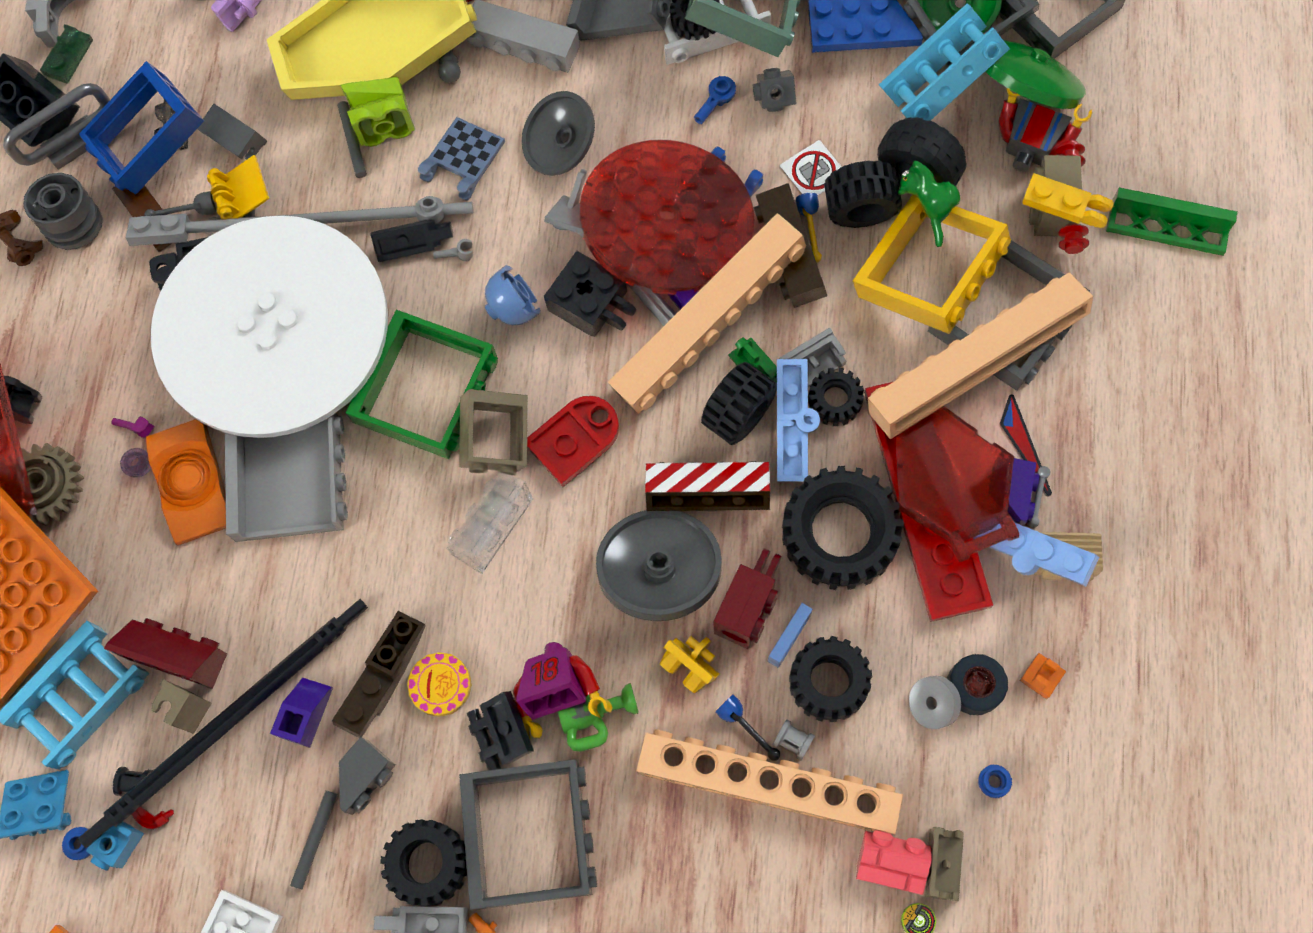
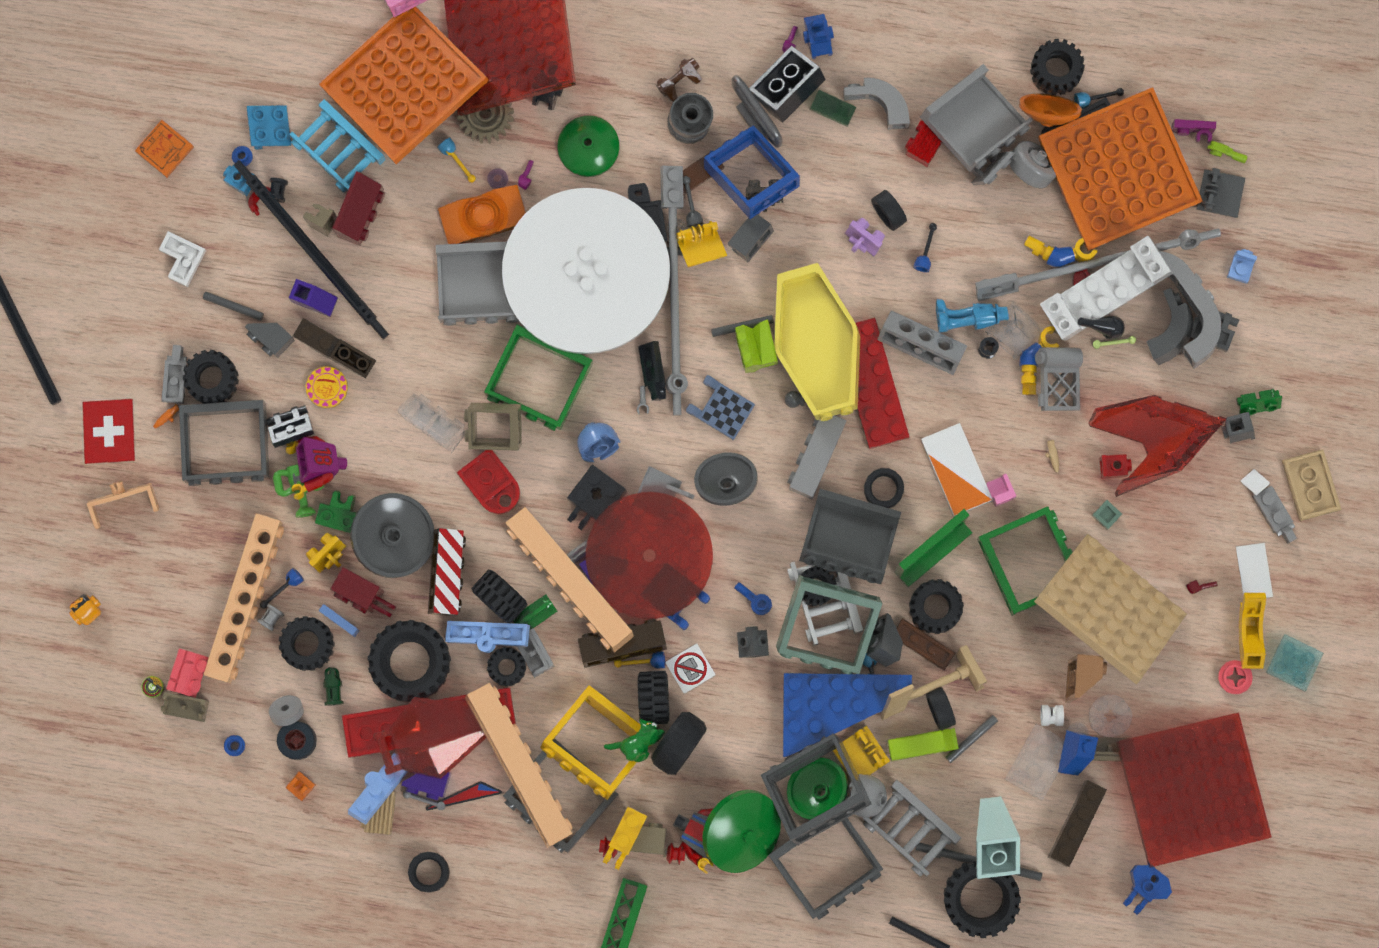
camera: 90 degrees right, 10 degrees up
medium azure fence [879,3,1010,121] -> none
none -> green plate [315,490,357,533]
none -> dark green piece [323,667,344,706]
none -> black tyre [408,852,450,893]
none -> hinge [437,137,476,183]
none -> green dish [557,115,620,177]

